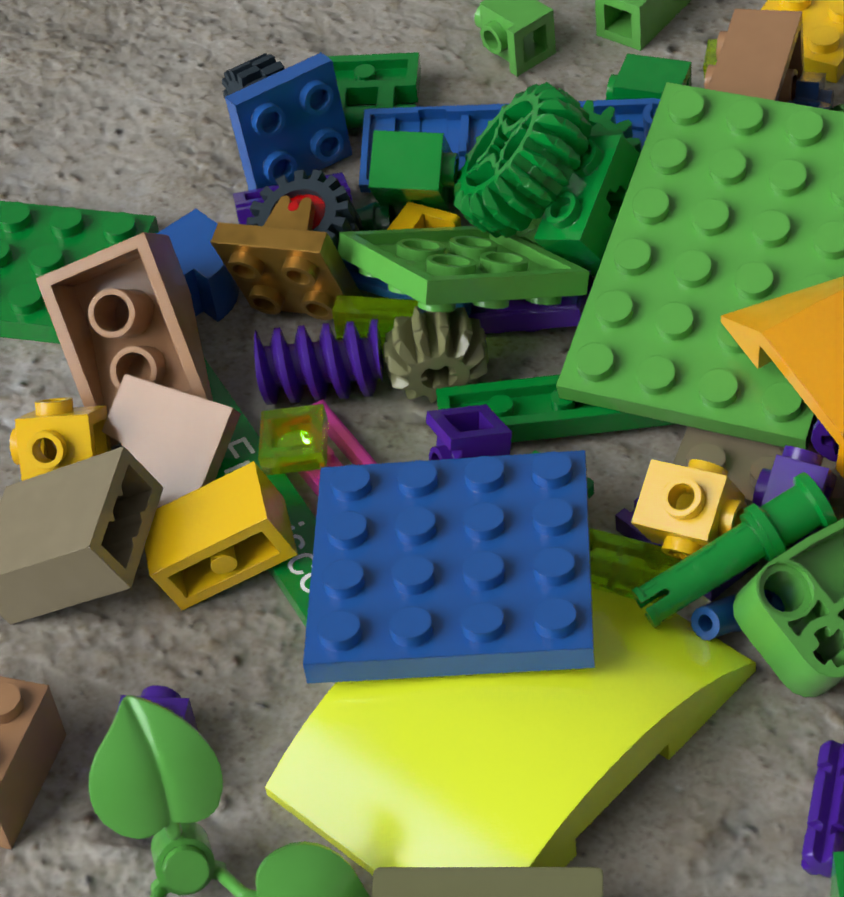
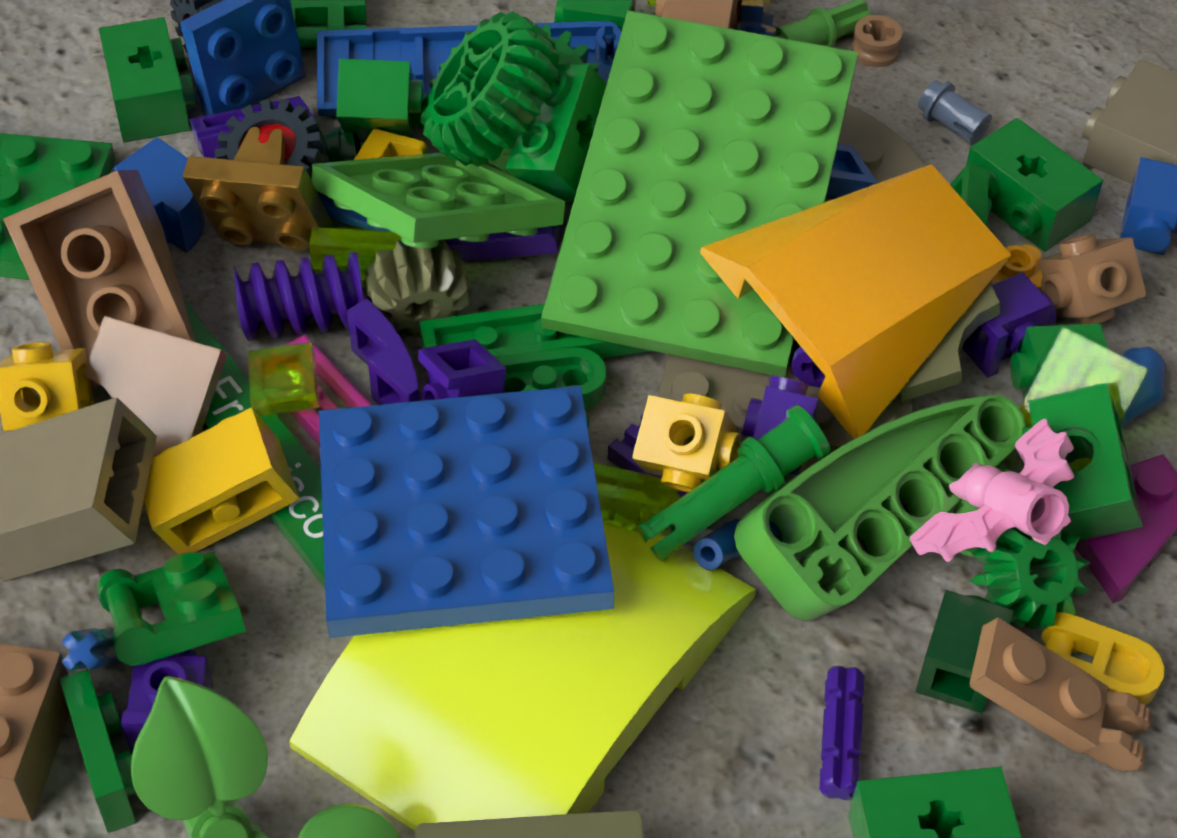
camera: 15 degrees left, 5 degrees up
none -> green plate [60,669,137,833]
none -> blue axle [61,627,120,671]
none -> green plate [97,551,246,666]
none -> green brick [99,17,196,143]
none -> dark purple slope [347,298,420,405]
none -> green plate [497,347,607,410]

